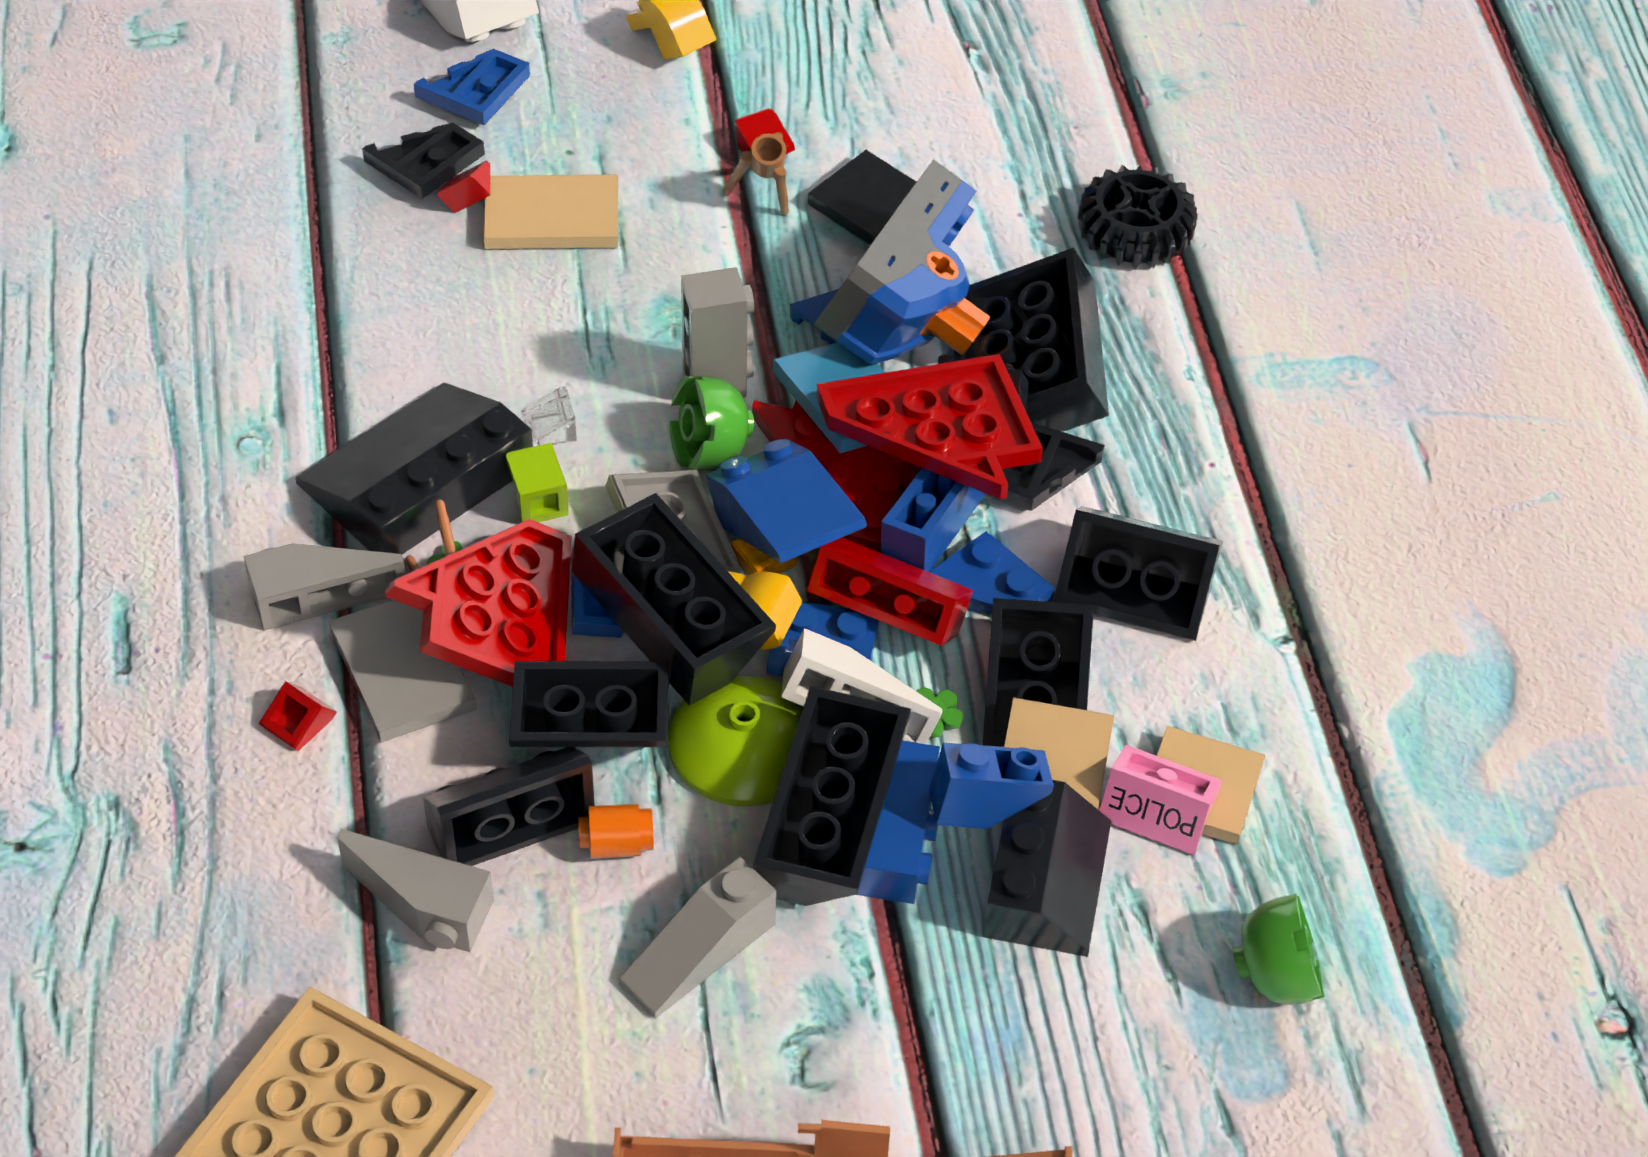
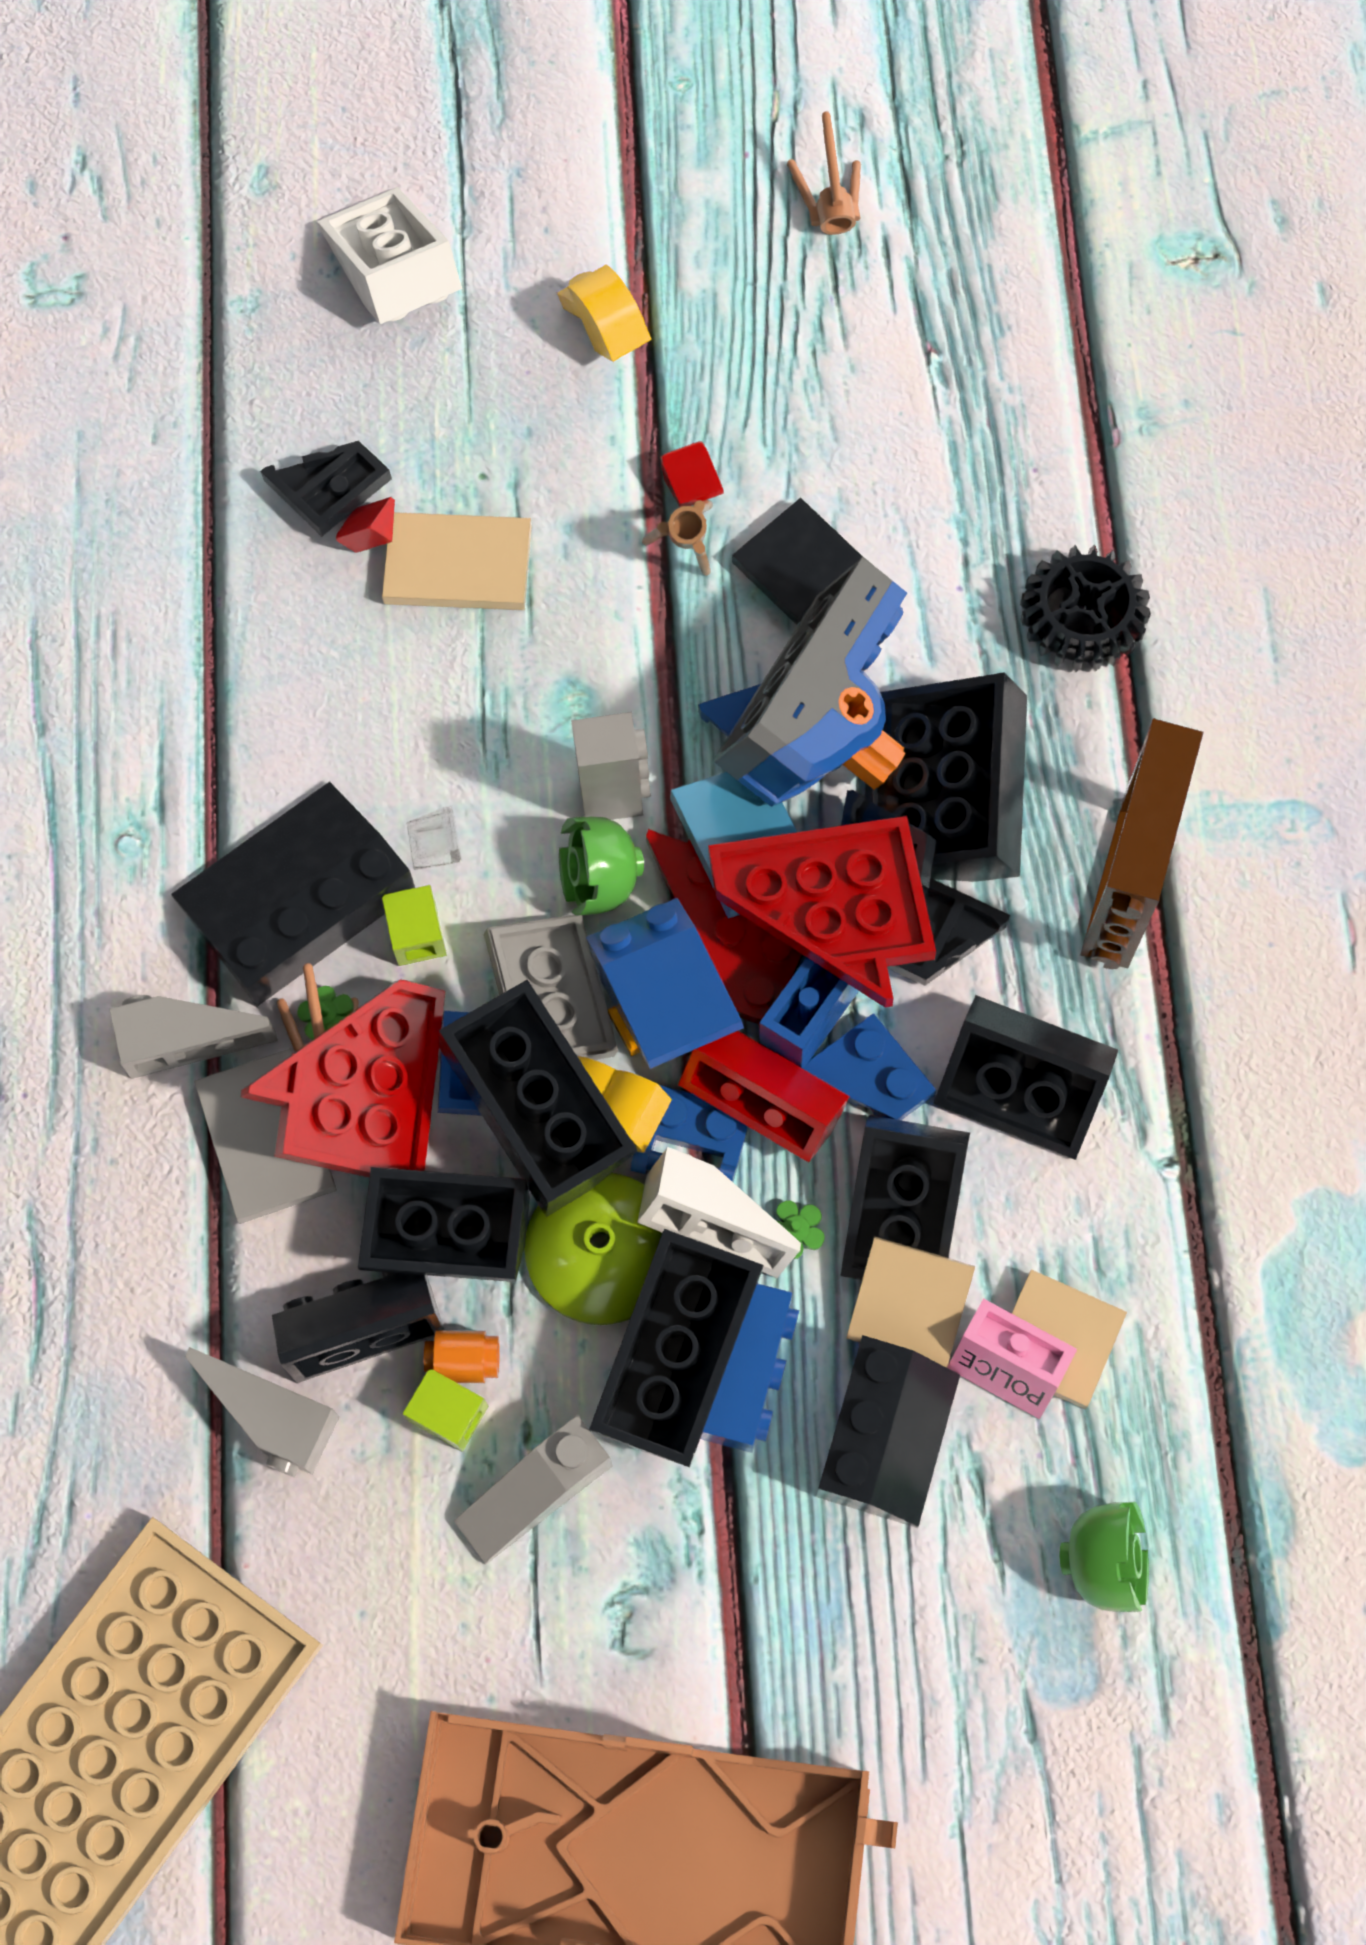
camera: 10 degrees right, 20 degrees up
red slope [258,681,337,751] -> none
blue wing [414,48,530,126] -> none
blue slope [929,742,1054,829] -> none
none -> lime panel [403,1369,489,1452]
none -> reddish brown window [1080,718,1204,969]

